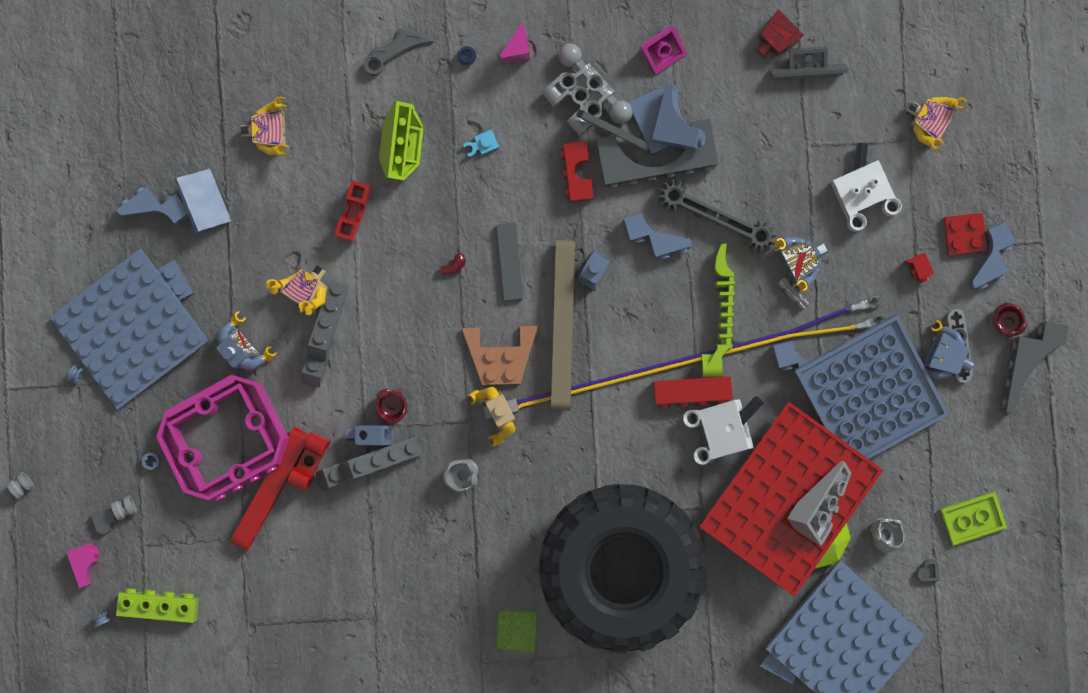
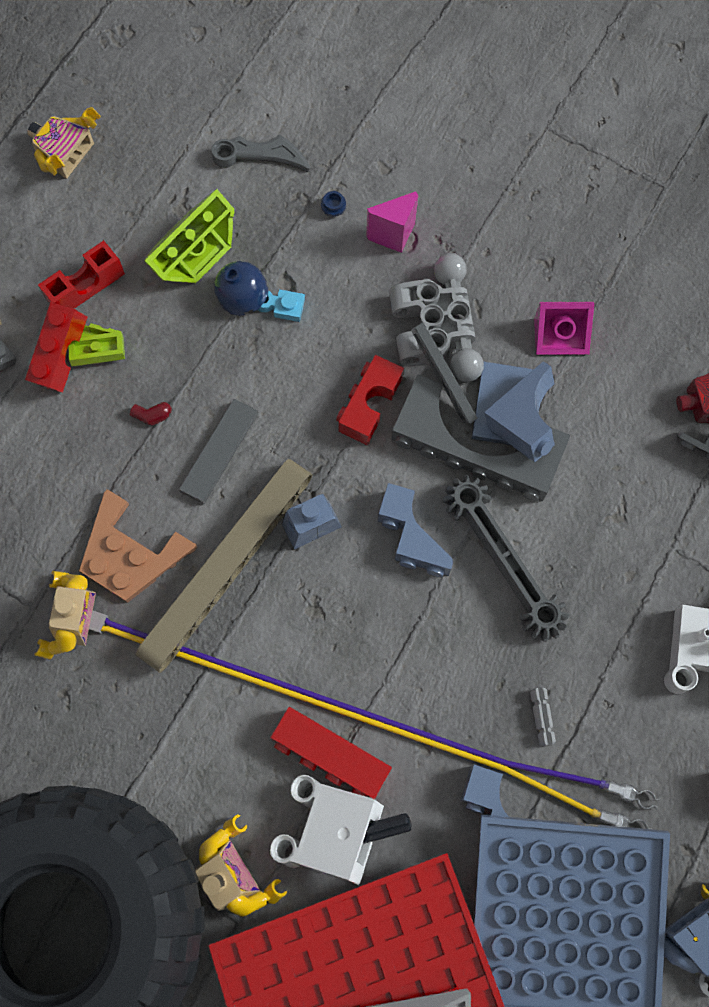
camera: 35 degrees right, 15 degrees down
lime piece [702,244,735,377] -> none
torso [772,237,828,294] -> none
none -> red arch [25,302,88,393]
none -> lime wing [69,323,125,366]
none -> torso [195,815,287,917]
none -> dark blue cylinder [214,261,268,316]

